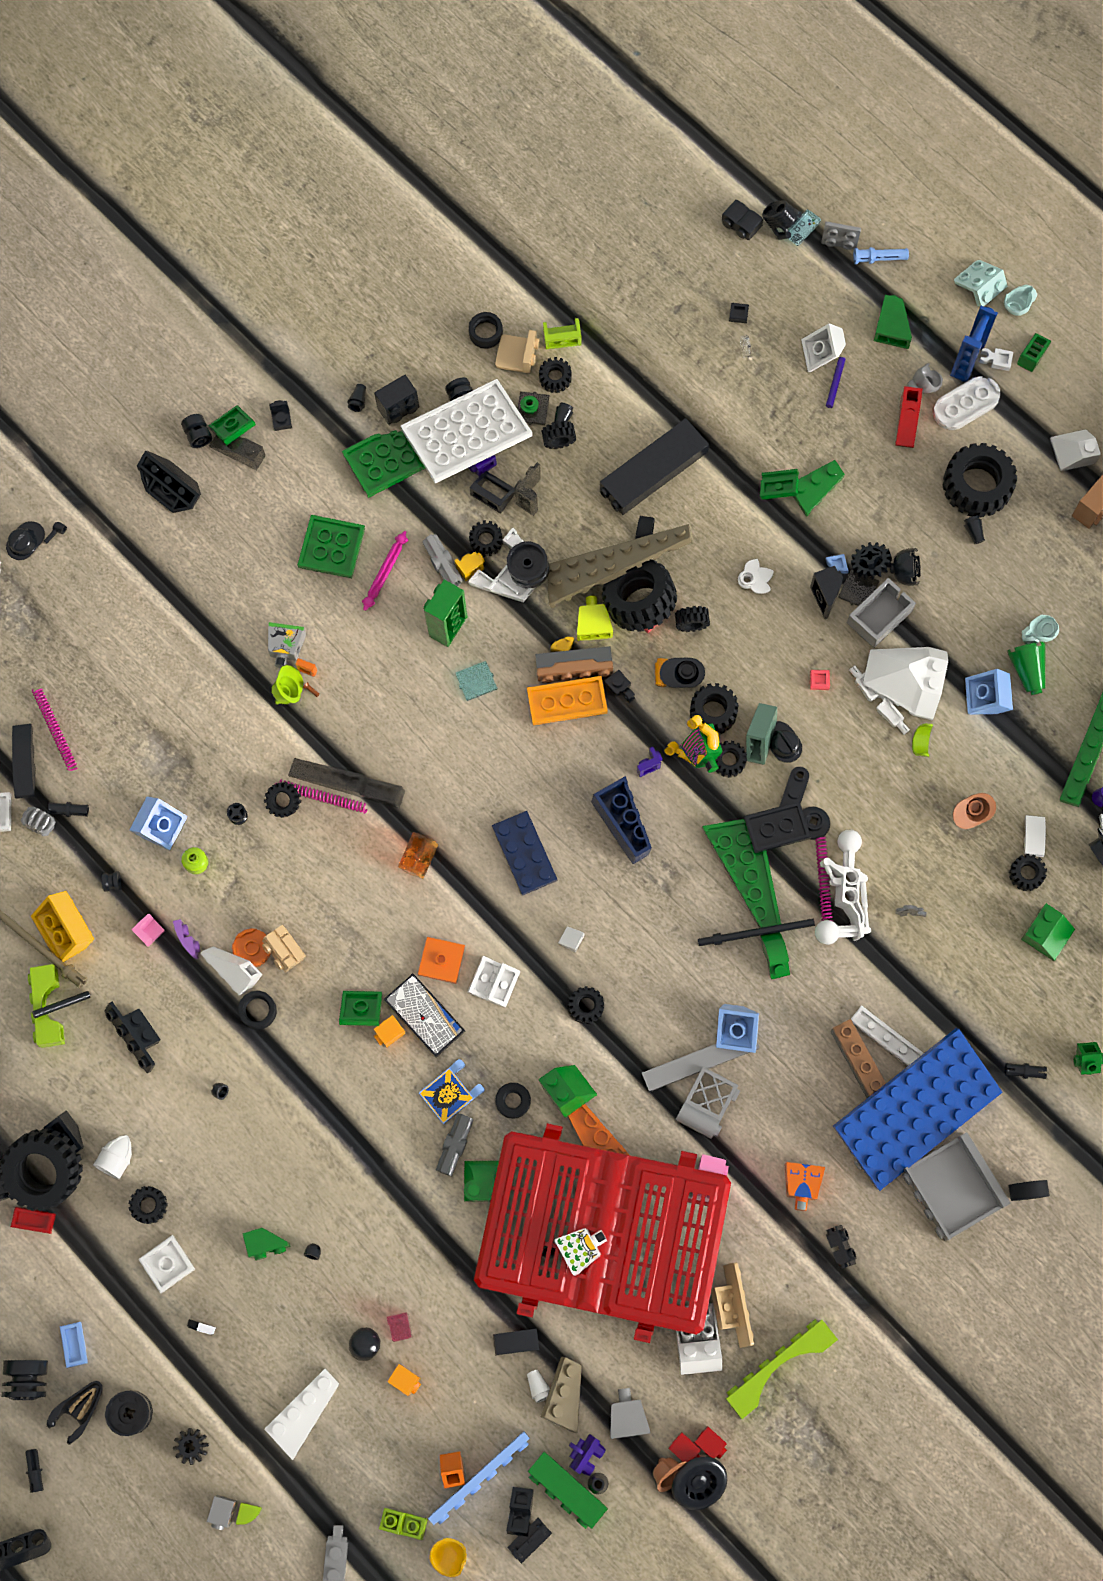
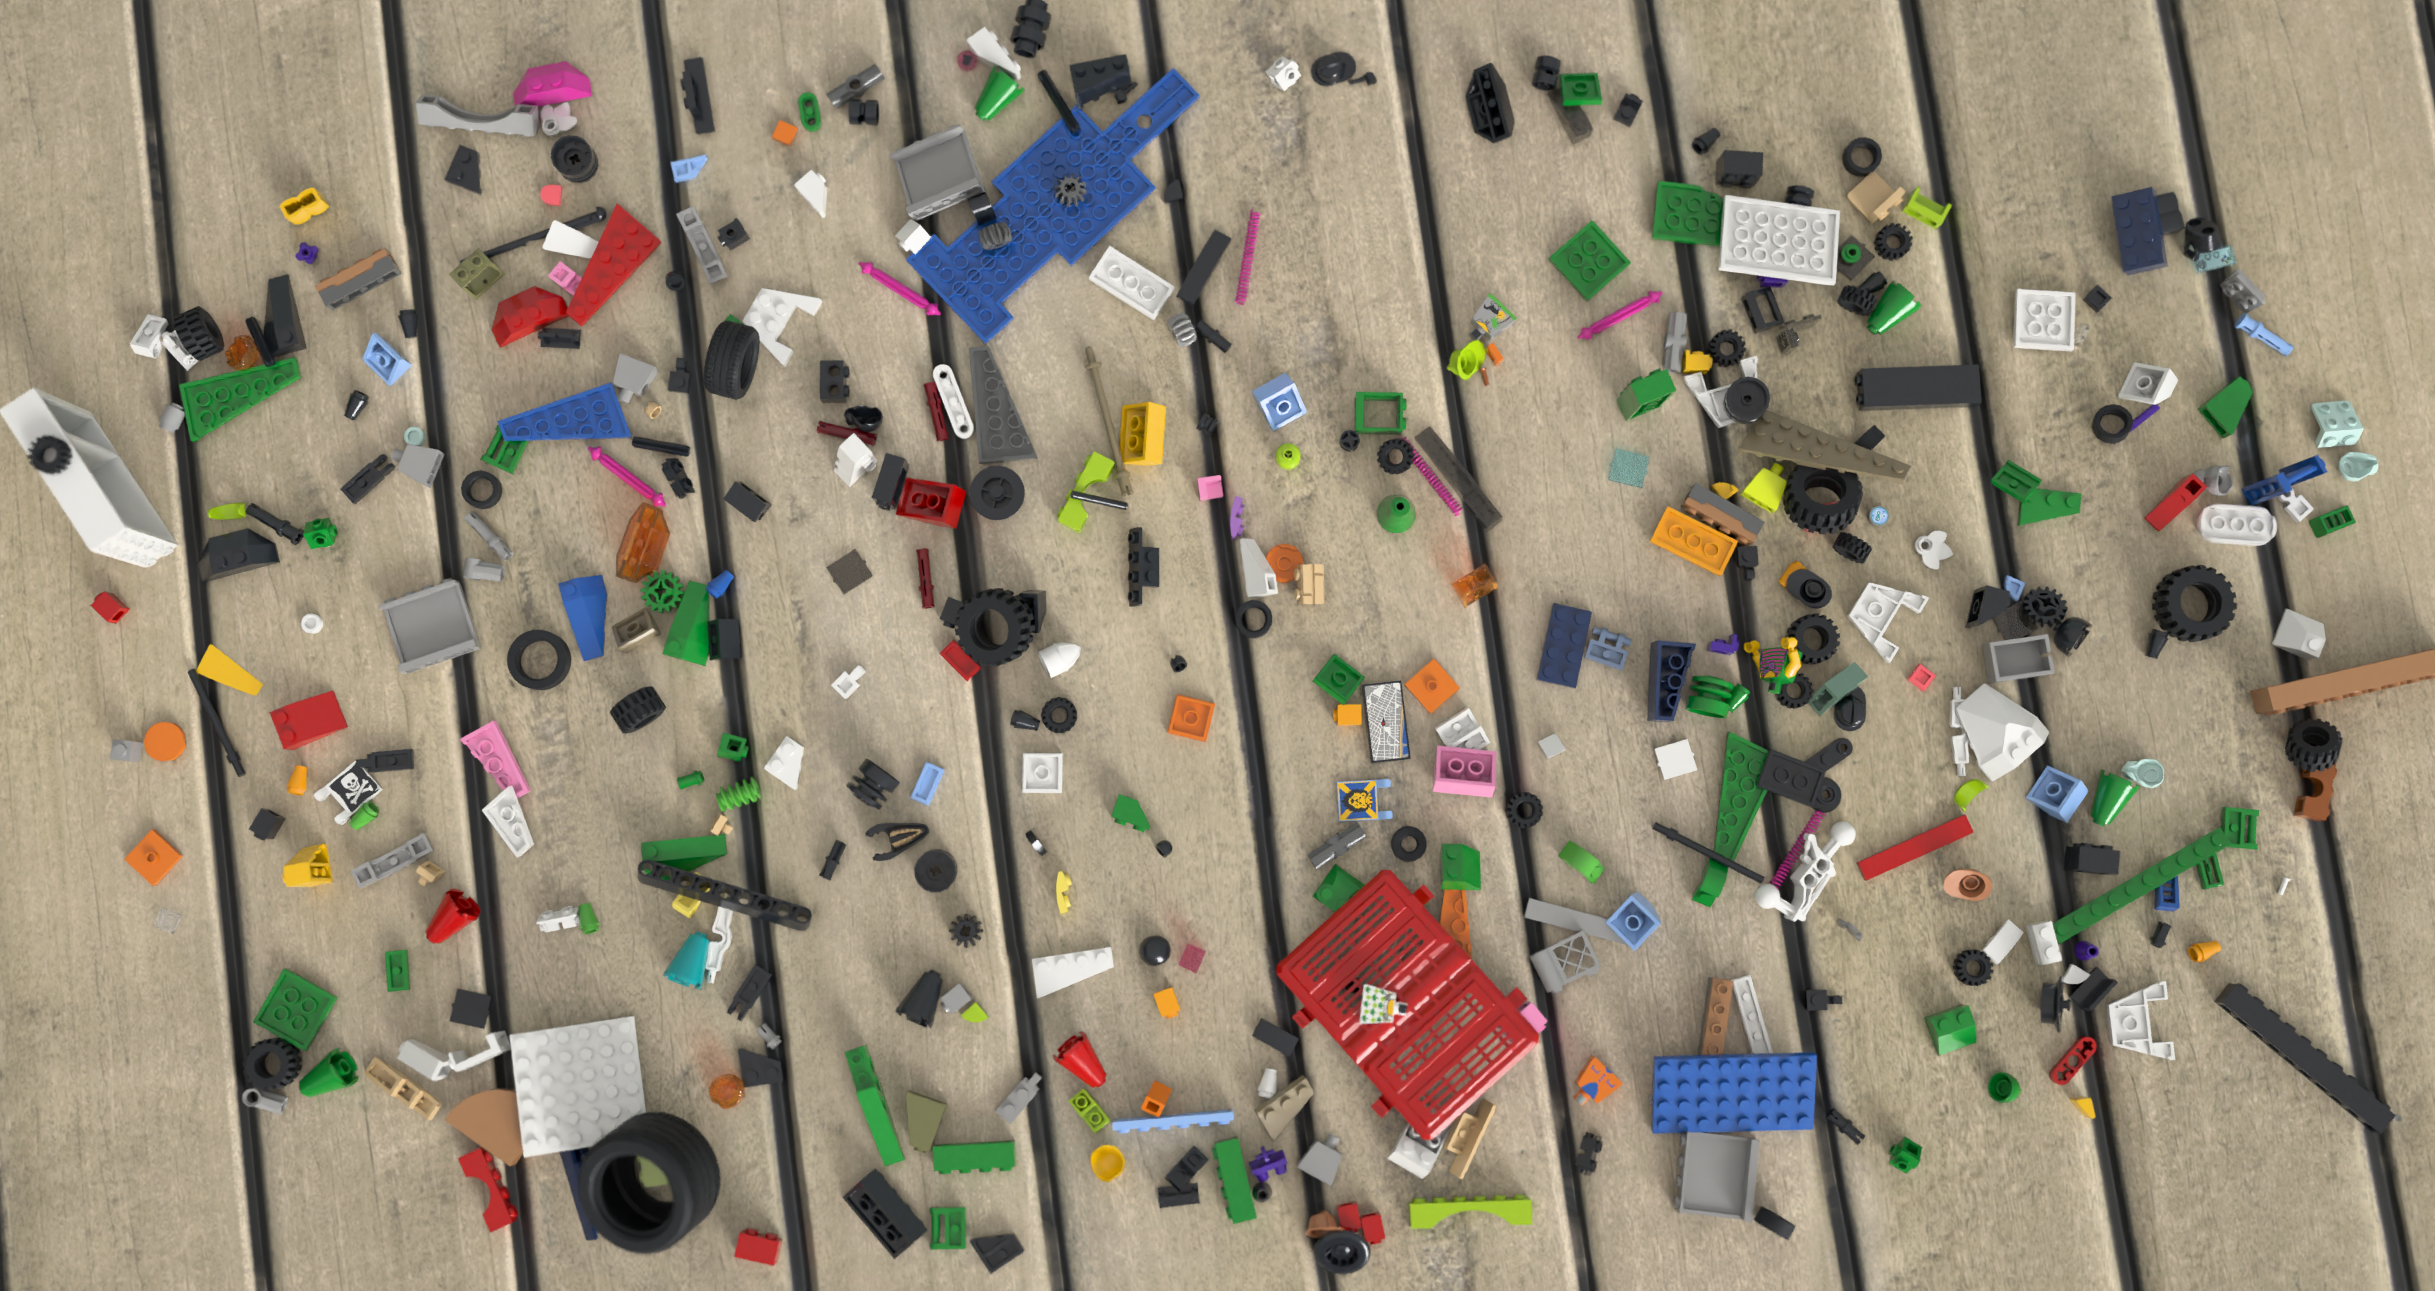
camera: 30 degrees right, 10 degrees up
none -> black cone [895,970,943,1028]
none -> black cone [1010,710,1041,731]
none -> red cone [1053,1031,1107,1088]
none -> light yellow slope [1056,871,1072,914]
none -> orange tile [1167,694,1215,742]
none -> green window [1354,392,1407,435]
none -> green cone [1377,494,1416,533]
none -> bright pink slope [1433,746,1496,797]
none -> bright green brick [1558,840,1605,884]
none -> sand blue plate [1584,626,1632,671]
none -> white piece [1654,739,1697,780]
none -> green wheel [1685,675,1734,719]
none -> green cone [1725,683,1750,713]
none -> black plate [1805,990,1842,1011]
none -> white wing [1847,583,1929,663]
none -> red tile [1856,814,1974,881]
none -> green cone [1866,280,1922,335]
none -> tile [1868,506,1889,526]
none -> white plate [2013,289,2076,351]
none -> white brick [2025,921,2062,965]
none -> black brick [2064,843,2120,875]
none -> black tyre [2092,404,2133,444]
none -> dark blue brick [2111,187,2168,275]

